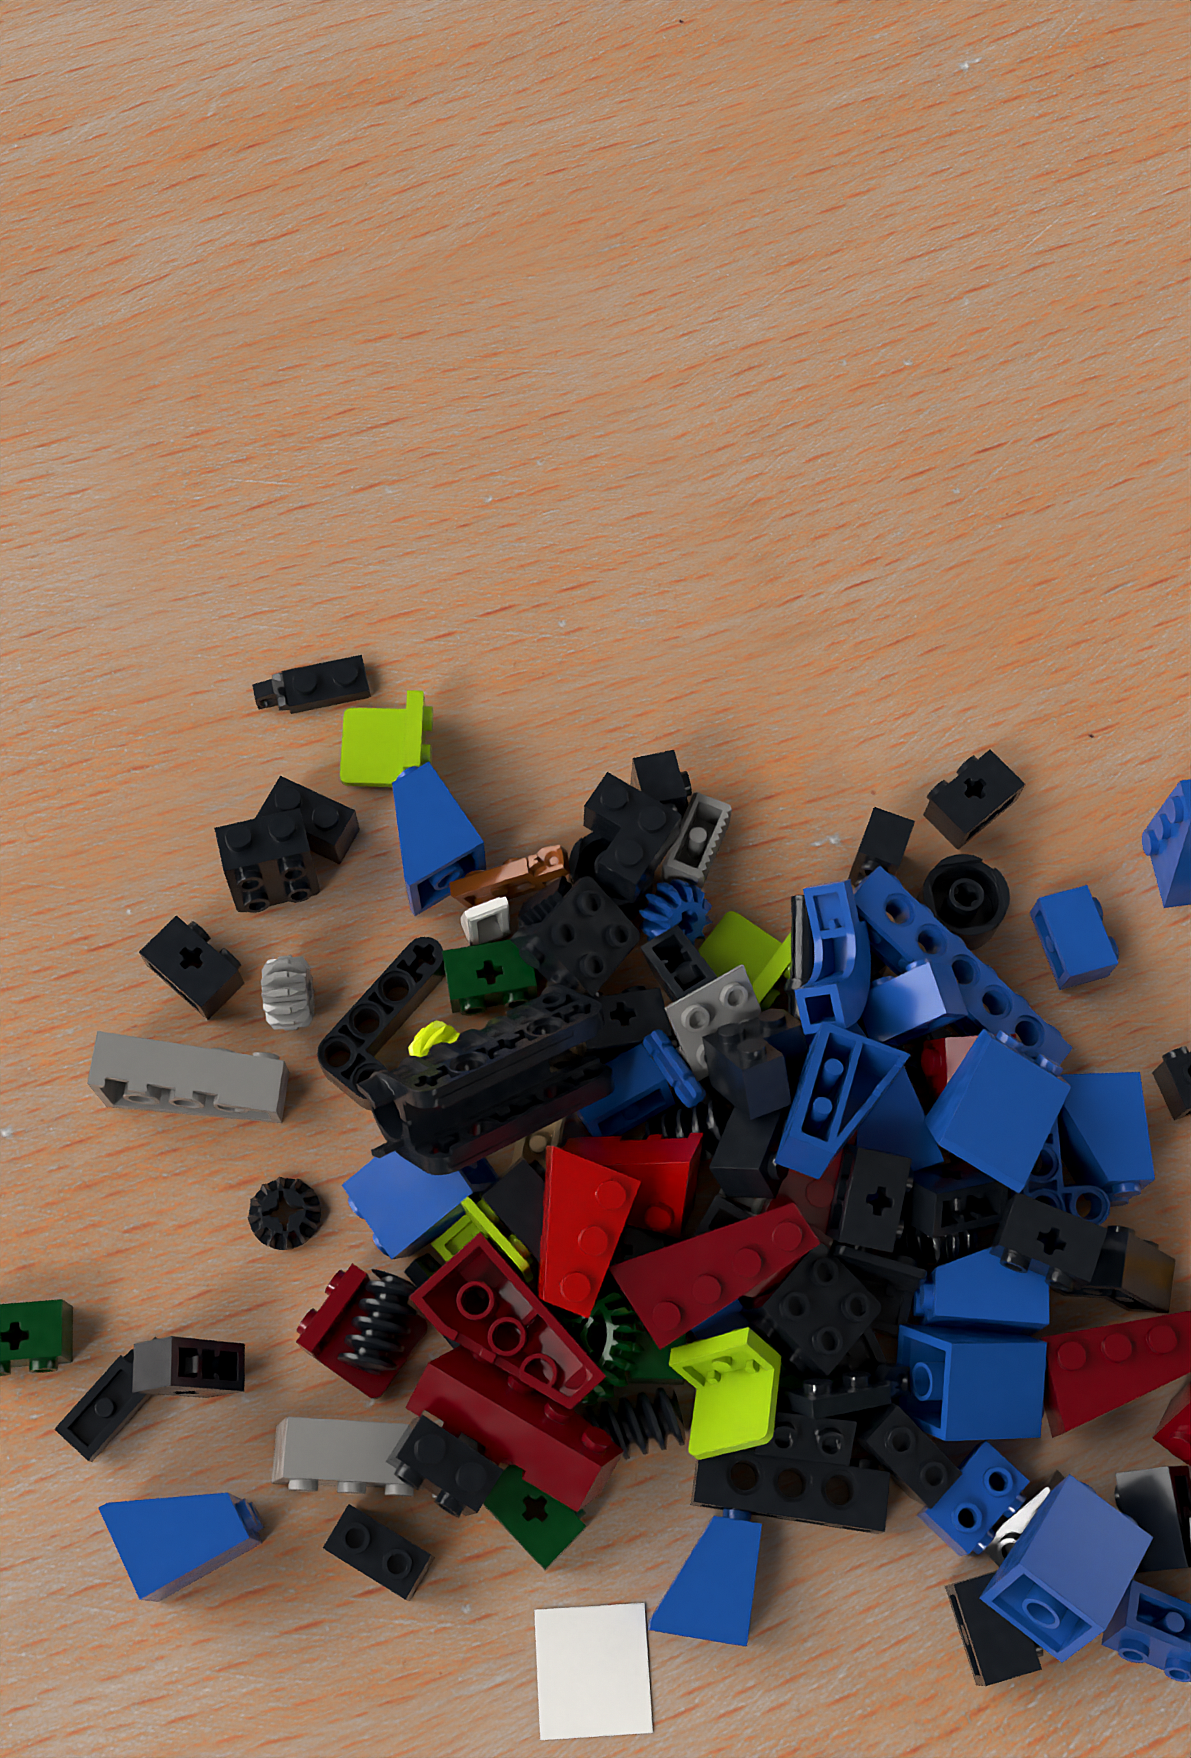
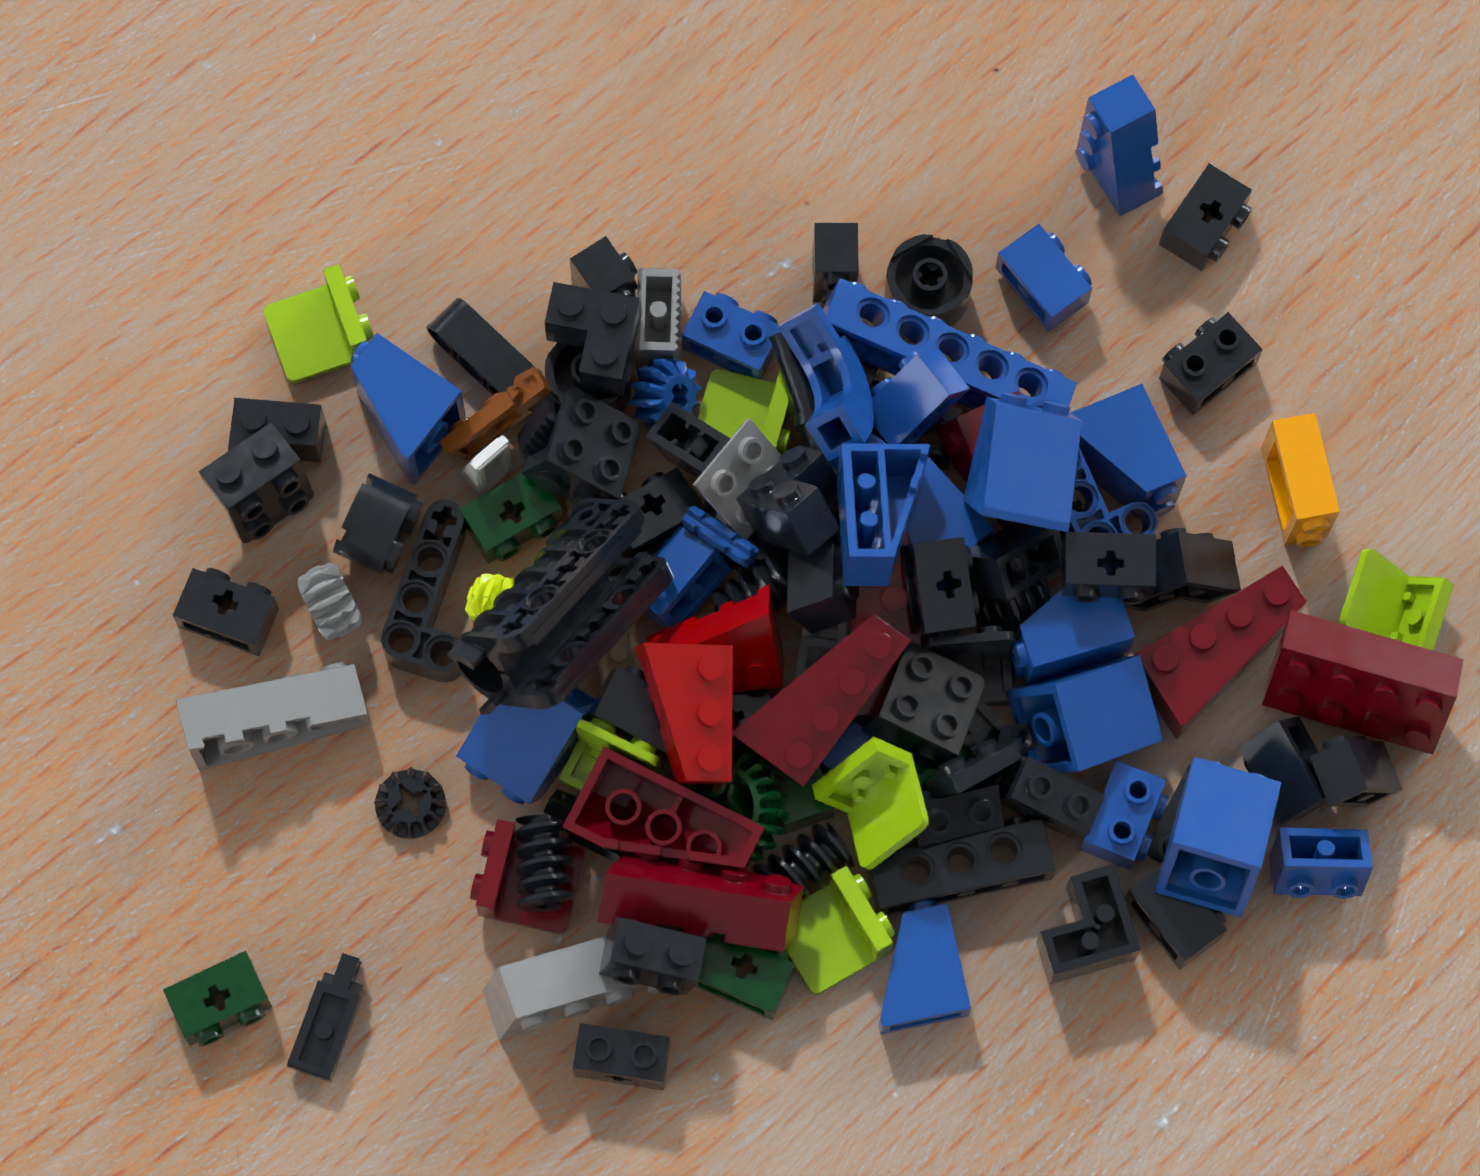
camera: 20 degrees left, 5 degrees up
blue slope [99,1492,264,1602] -> none
black brick [133,1336,245,1398] -> none
black hinge [252,655,371,714] -> none
white sticker [534,1603,653,1740] -> none
black brick [923,750,1025,850] -> none
none -> black brick [333,473,423,575]
none -> black beam [426,297,535,395]
none -> blue brick [682,291,780,380]
none -> lime bracket [785,866,895,994]
none -> black brick [1036,864,1141,984]

